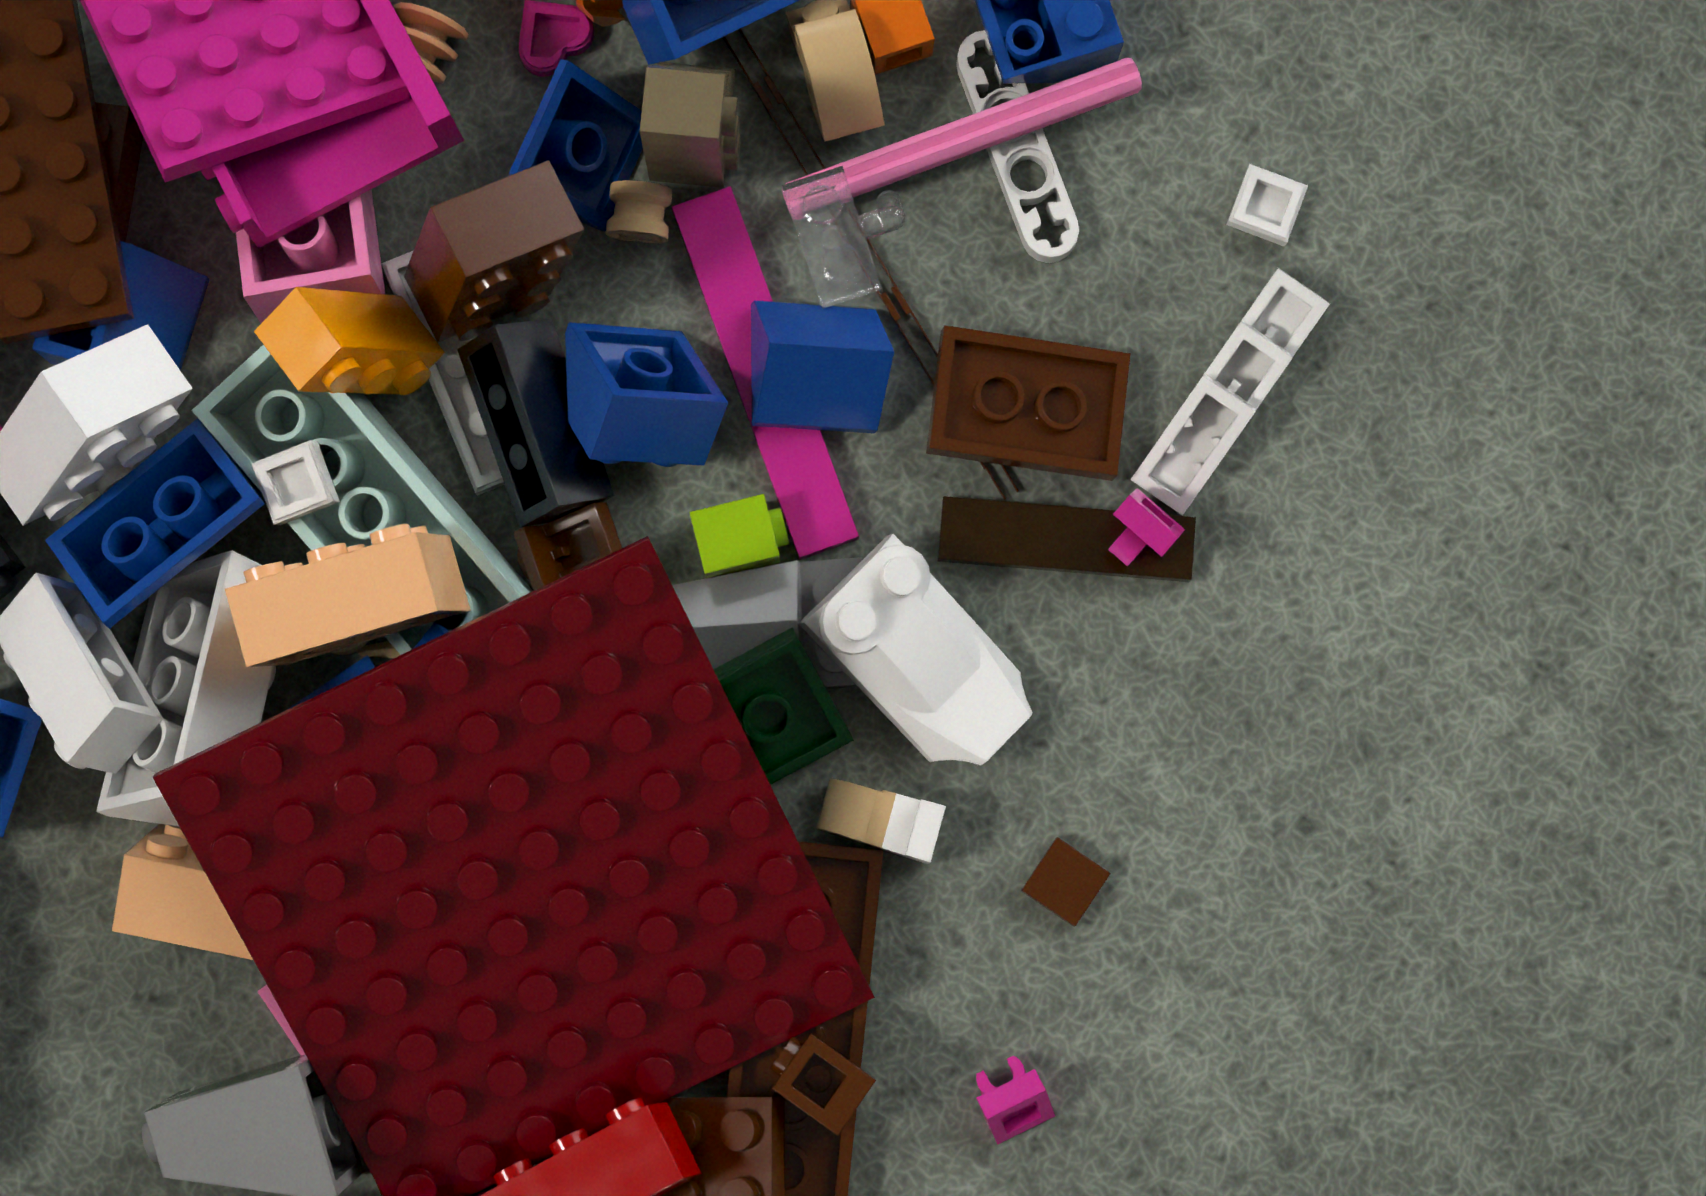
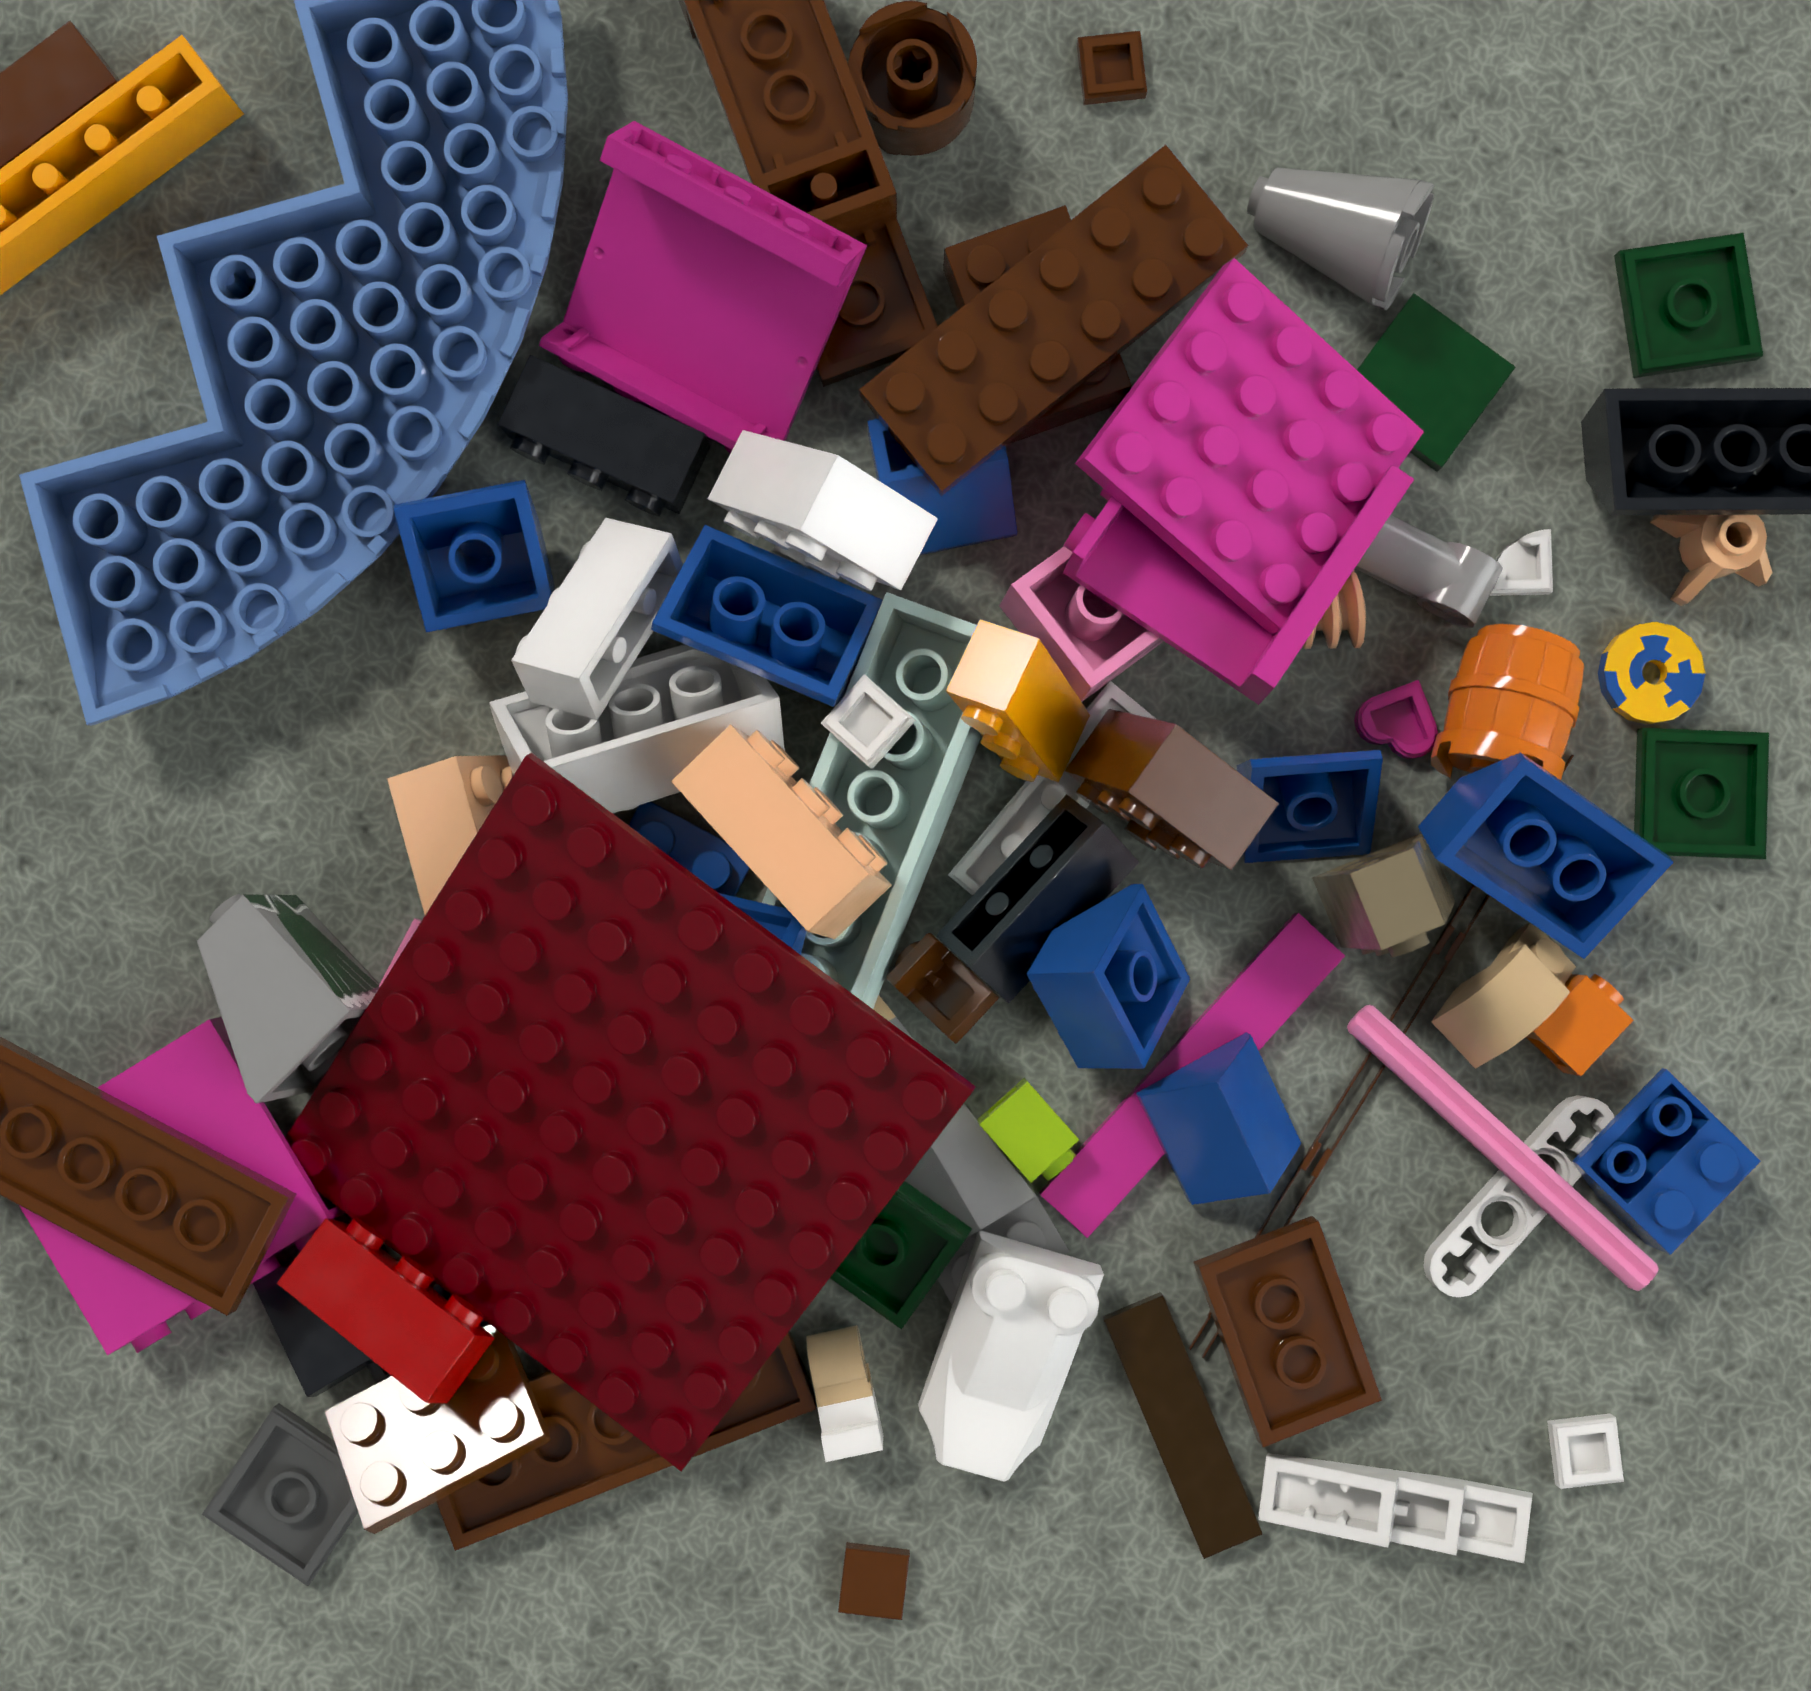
camera: 70 degrees right, 5 degrees up
tan wheel [606,180,672,244] -> none
reddish brown brick [770,1033,876,1136] -> none
clear plate [782,166,905,309] -> none
dark pink tile [976,1056,1055,1145] -> none
dark pink tile [1108,488,1185,566] -> none

